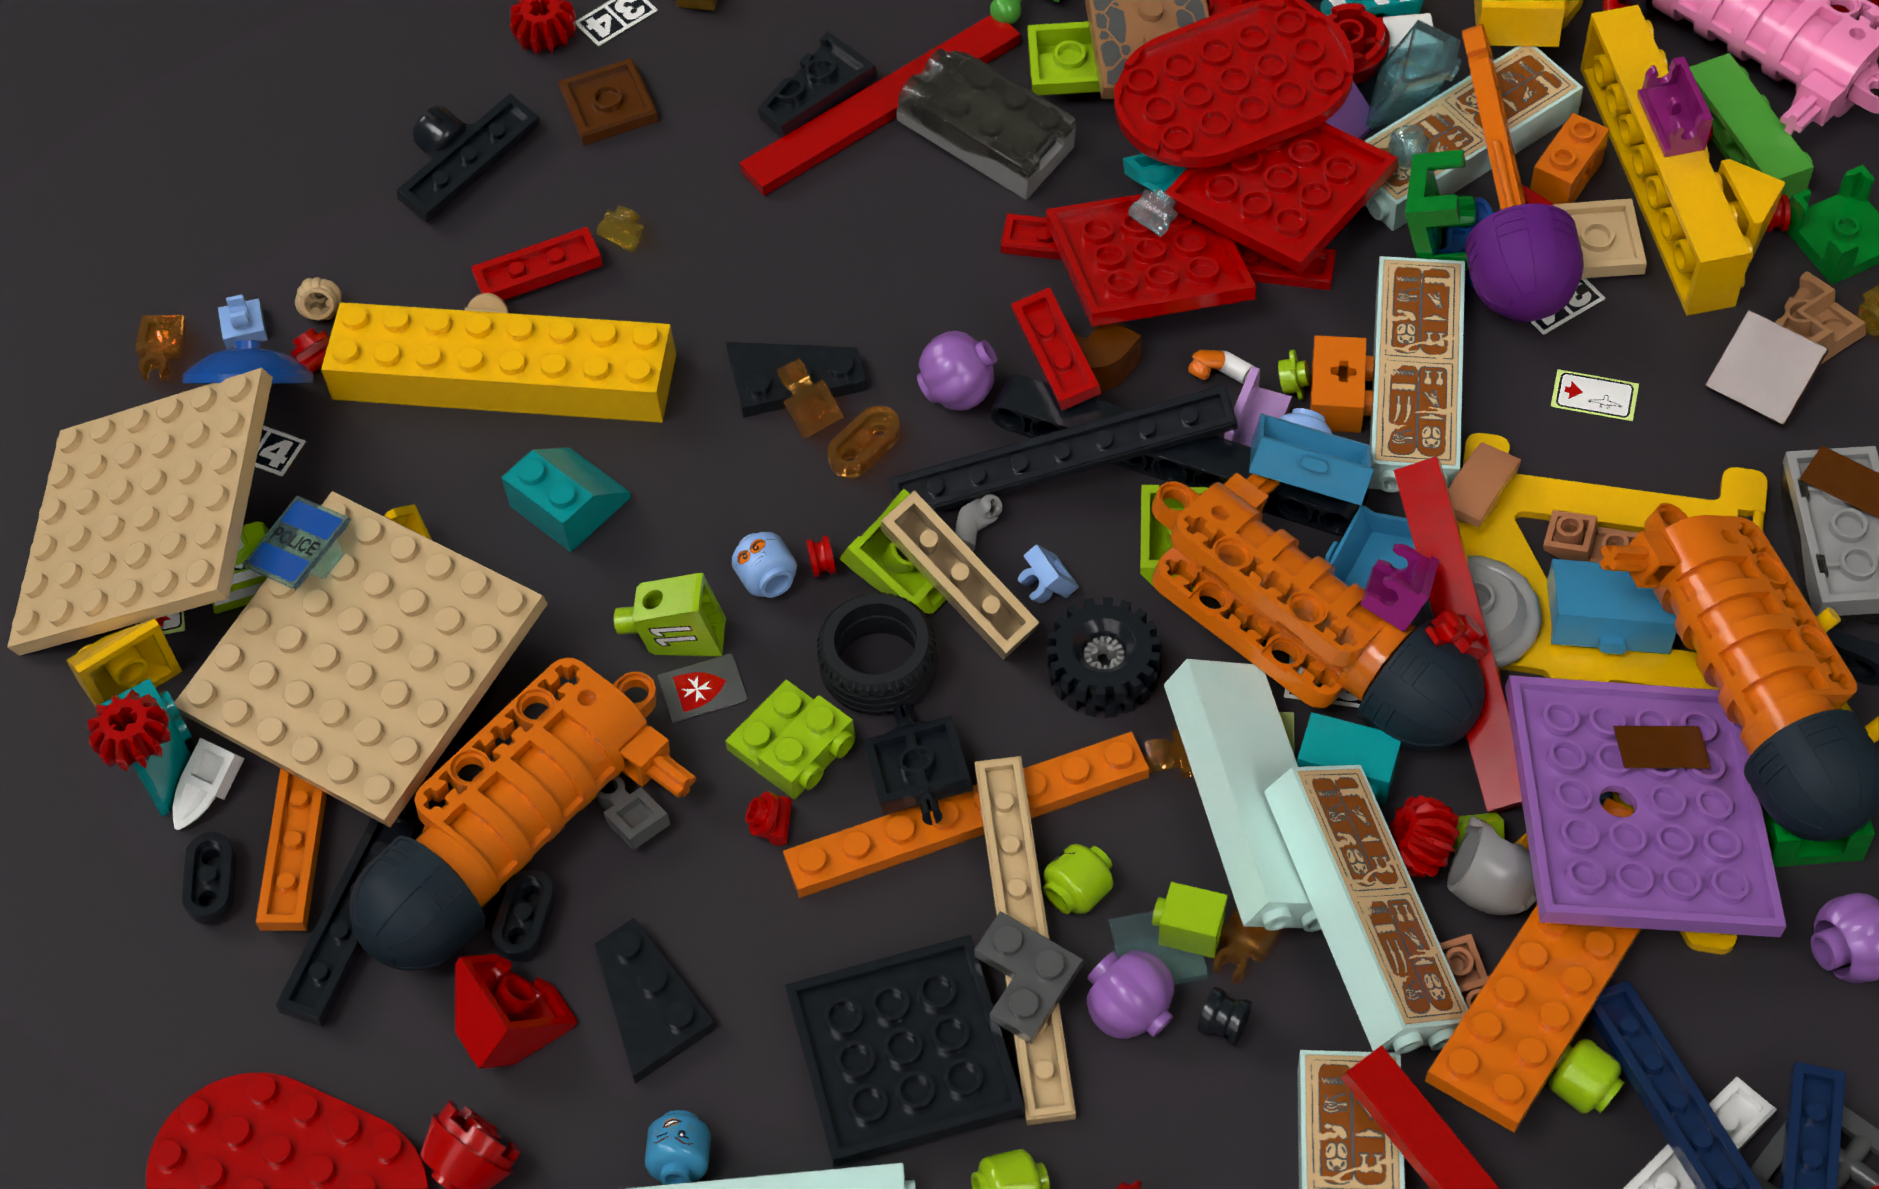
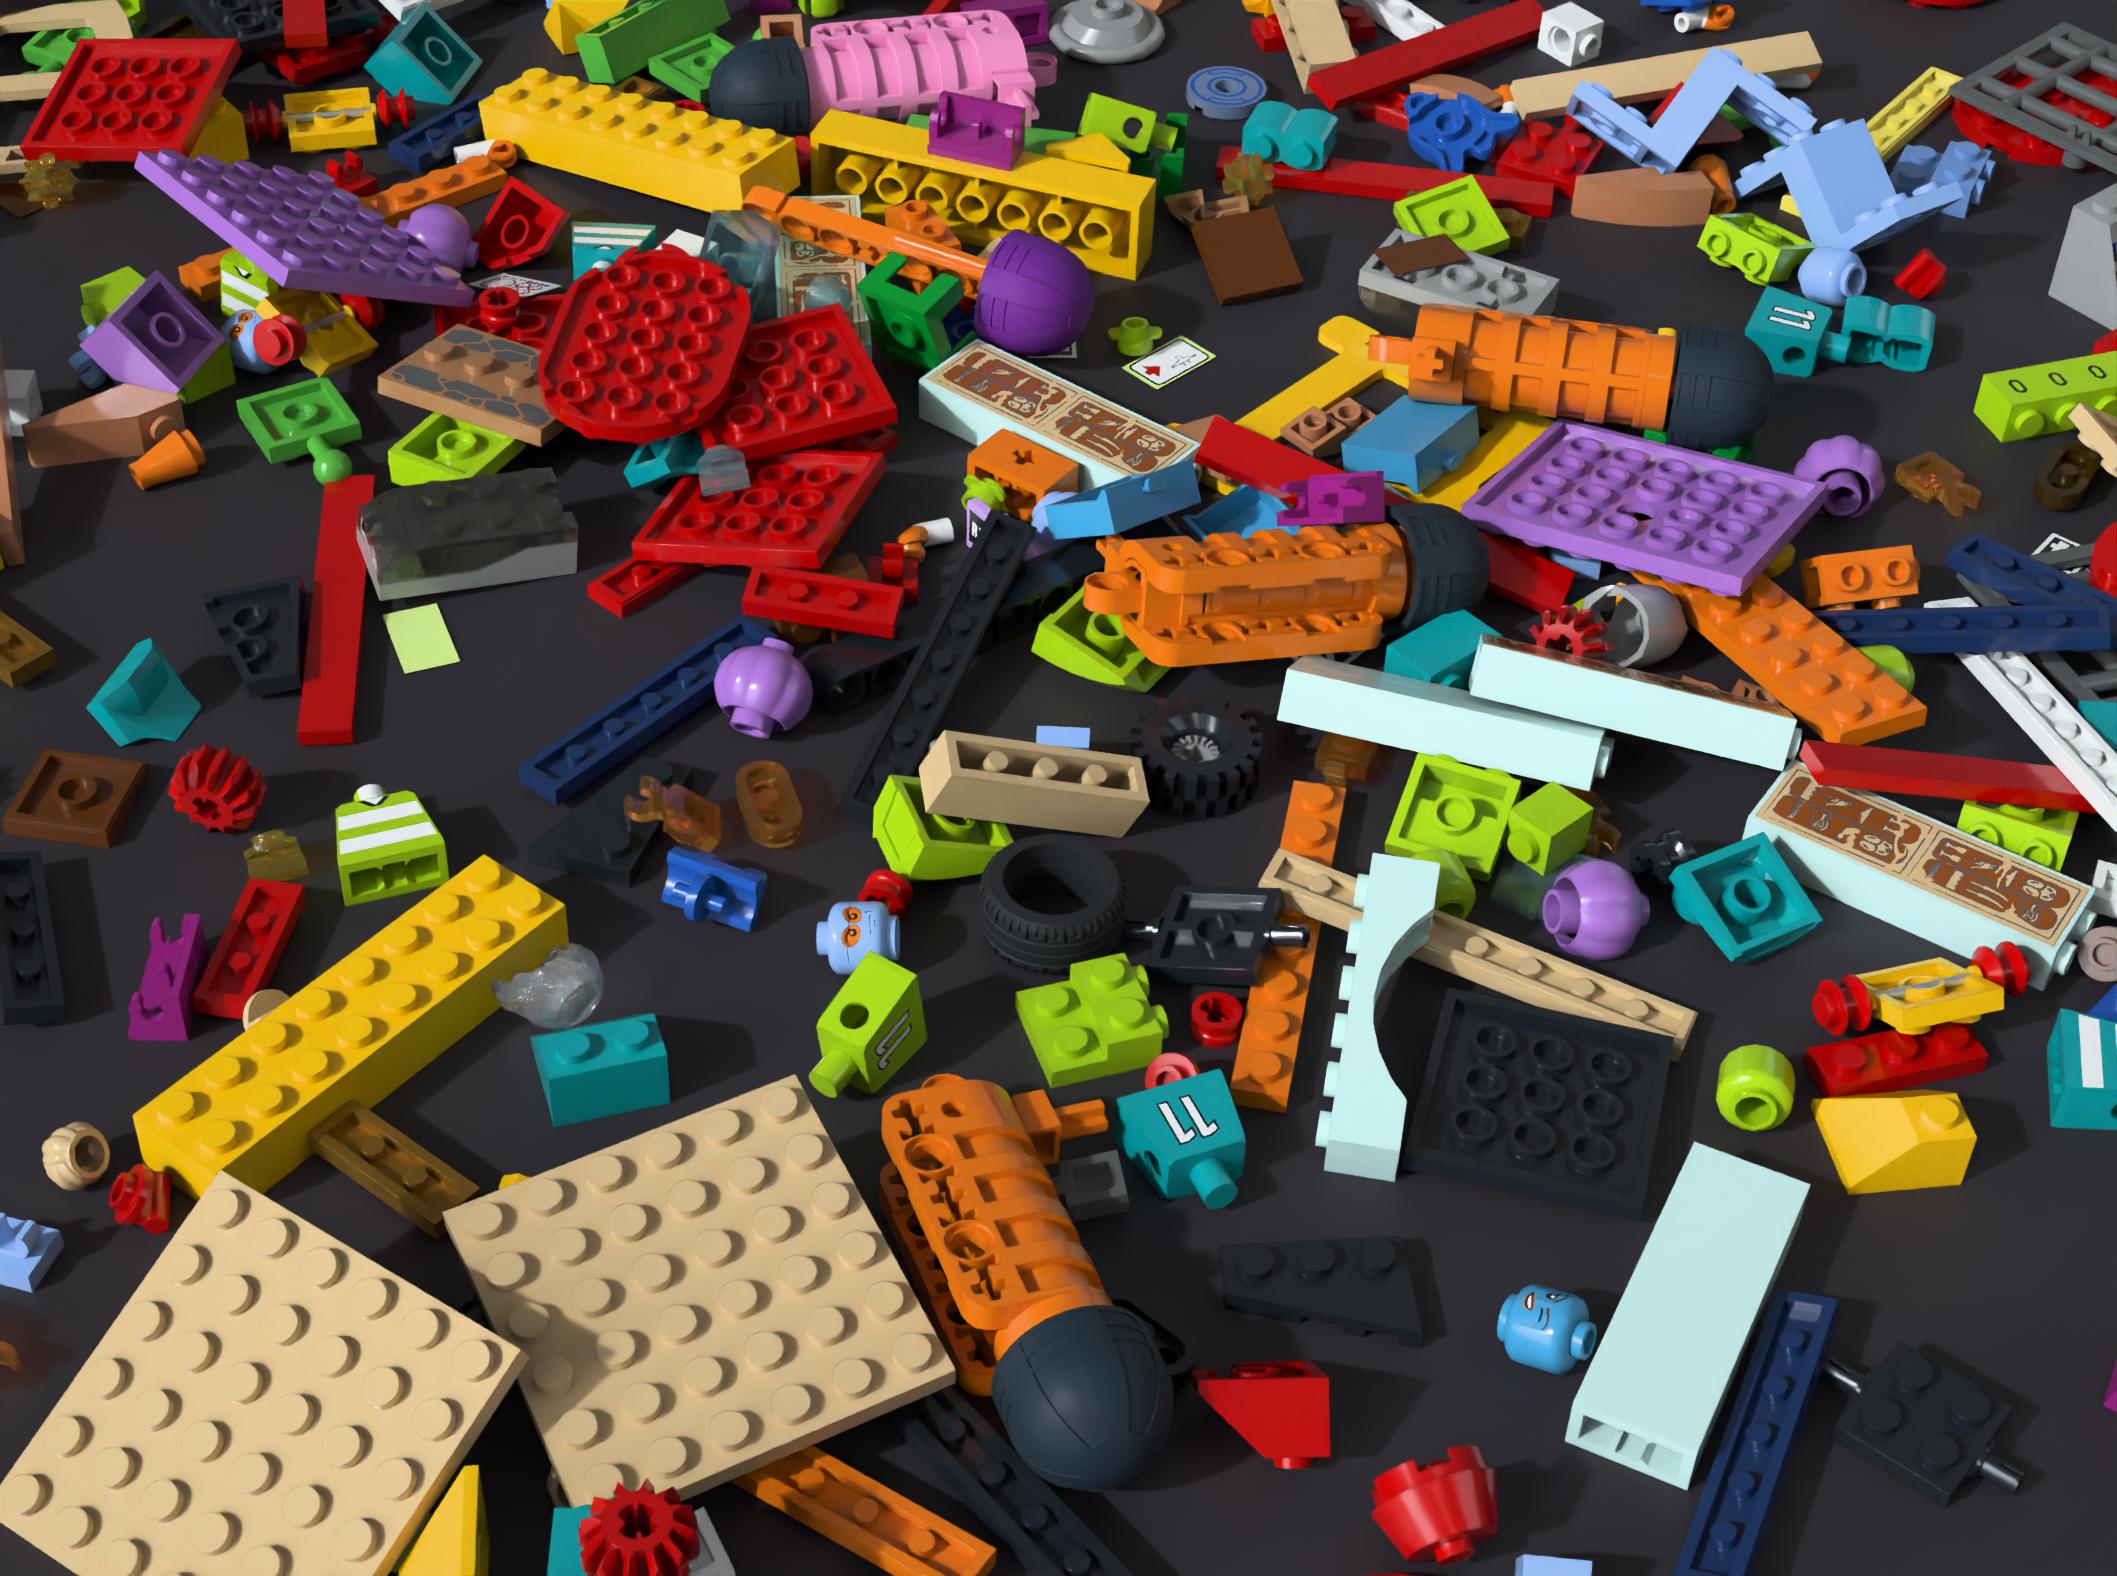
camera: 65 degrees left, 15 degrees down
blue dish [182,340,314,384] -> none
piece [242,496,351,590] -> none
dark grey sticker [657,654,747,723] -> none
dark grey plate [974,911,1083,1044] -> none
red plate [1425,610,1488,660] -> none
reddish brown sticker [1613,726,1711,768] -> none
none -> teal slope [86,638,202,747]
none -> magenta hinge [128,914,209,1041]
none -> red gear [167,743,268,835]
none -> pearl gold plate [308,1099,481,1240]
none -> lime torso [335,784,450,907]
none -> yellowish green sticker [382,603,460,674]
none -> clear hair [491,943,605,1031]
none -> dark blue plate [518,614,778,806]
none -> blue hips [661,846,767,932]
none -> red tile [868,543,918,604]
none -> lime torso [1077,92,1178,154]
none -> lime plate [1108,317,1162,356]
none -> teal torso [1114,1068,1246,1210]
none -> red bush [1190,991,1243,1048]
none -> light aqua arch [1315,853,1440,1182]
none -> lime plate [1385,752,1521,883]
none -> teal slope [1669,832,1824,964]
none -> orange brick [1800,545,1920,610]

